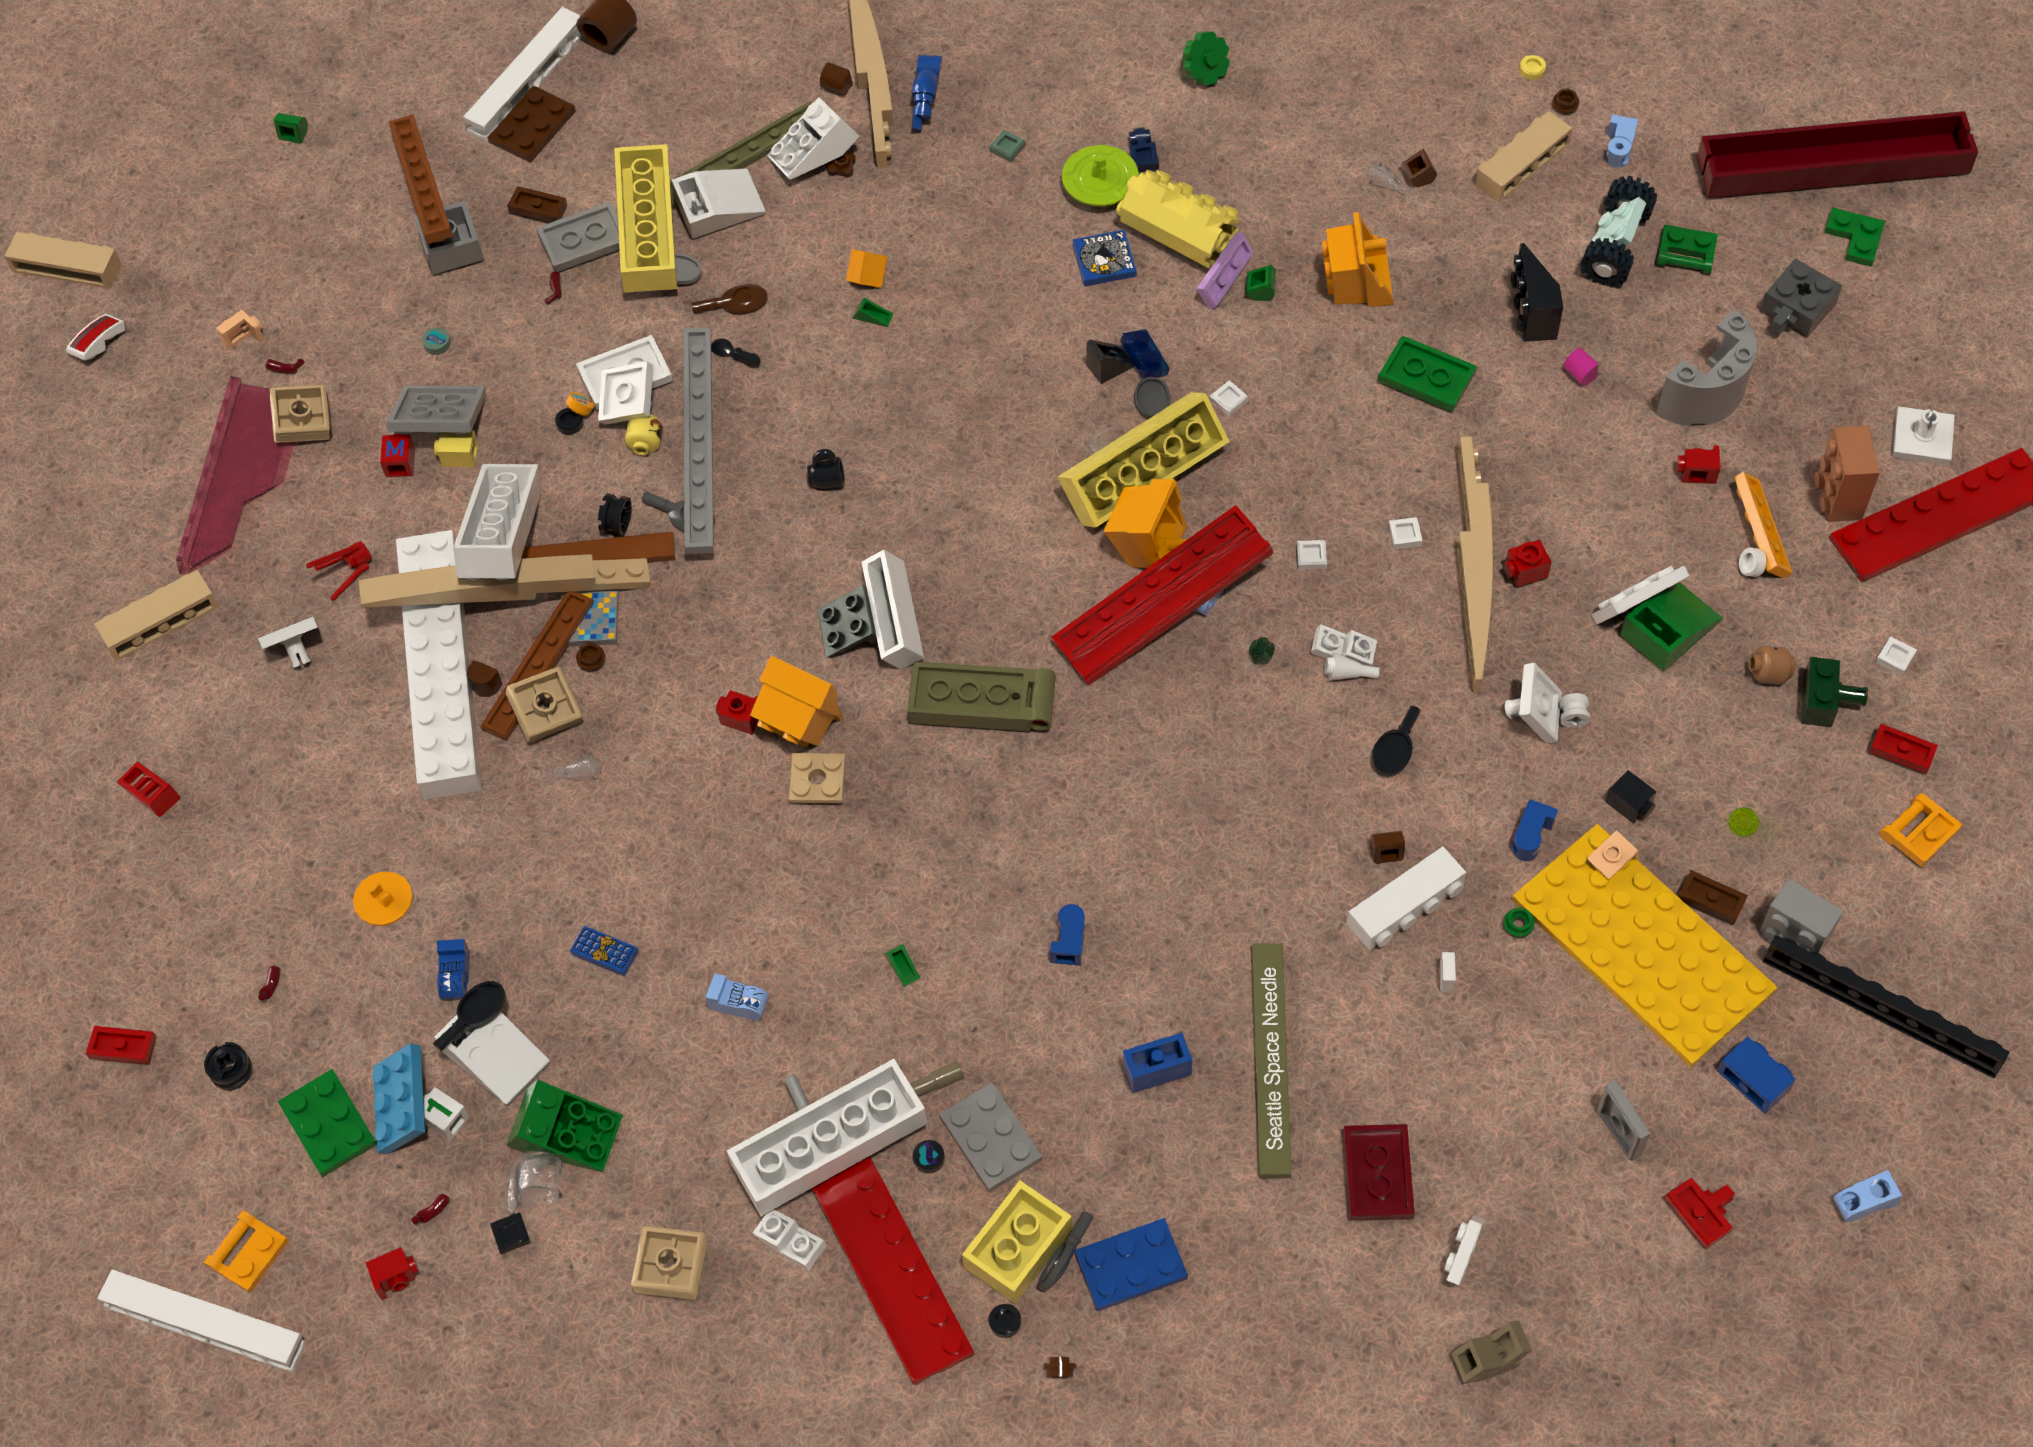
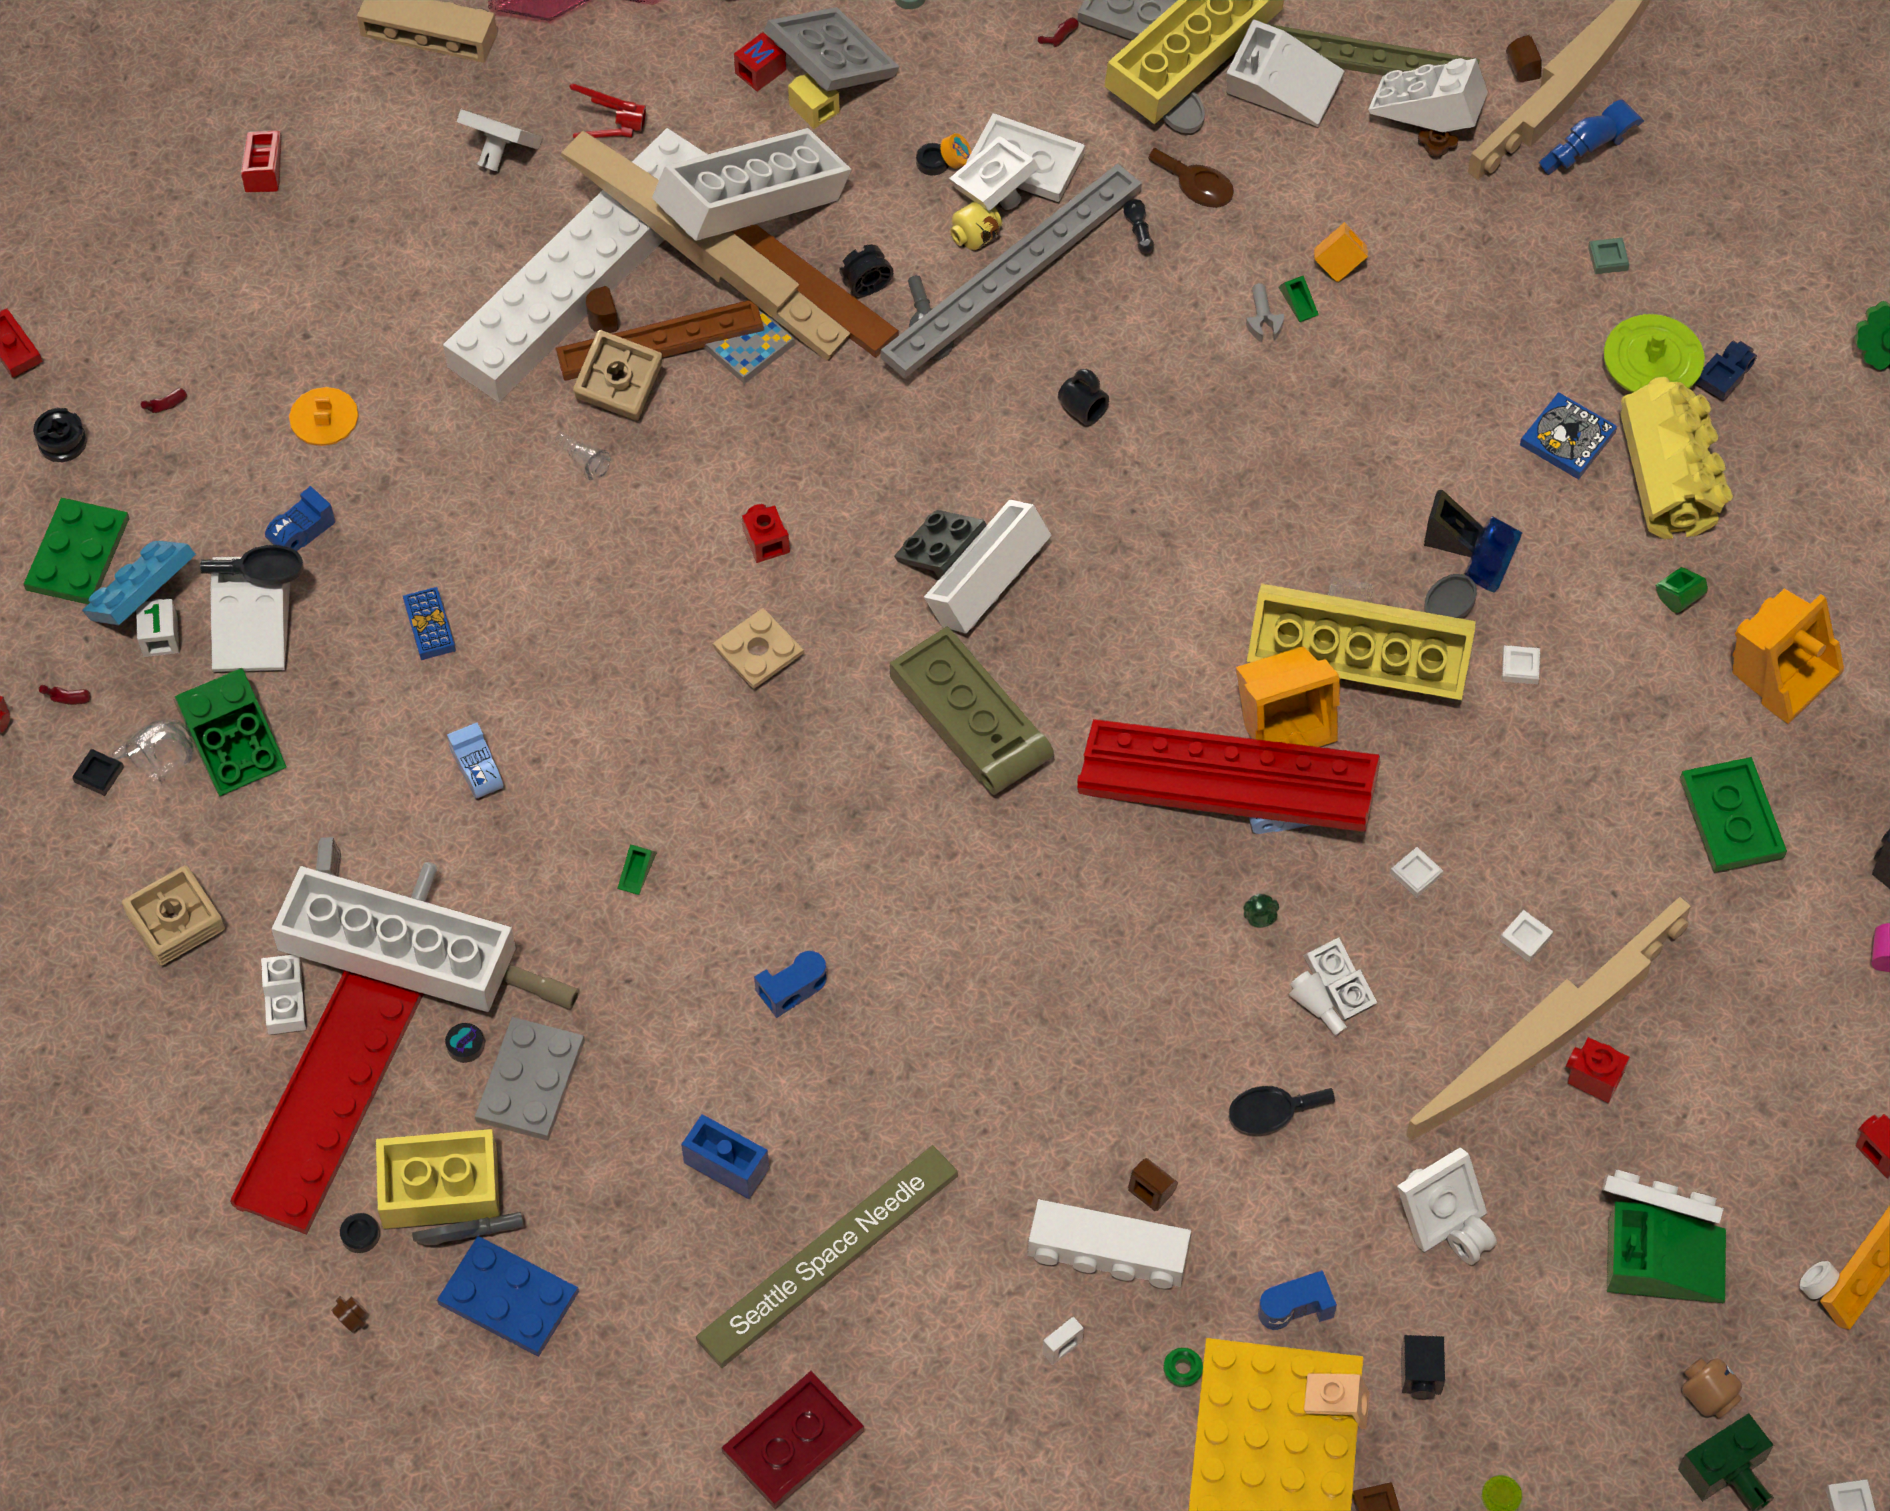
camera: 45 degrees right, 0 degrees up
reddish brown plate [576,643,605,671] -> none
light orange piece [750,655,843,748] -> none
lavender tile [1196,233,1254,309] -> none
none -> light grey tile [316,837,341,877]
none -> light grey bar [1246,283,1284,342]

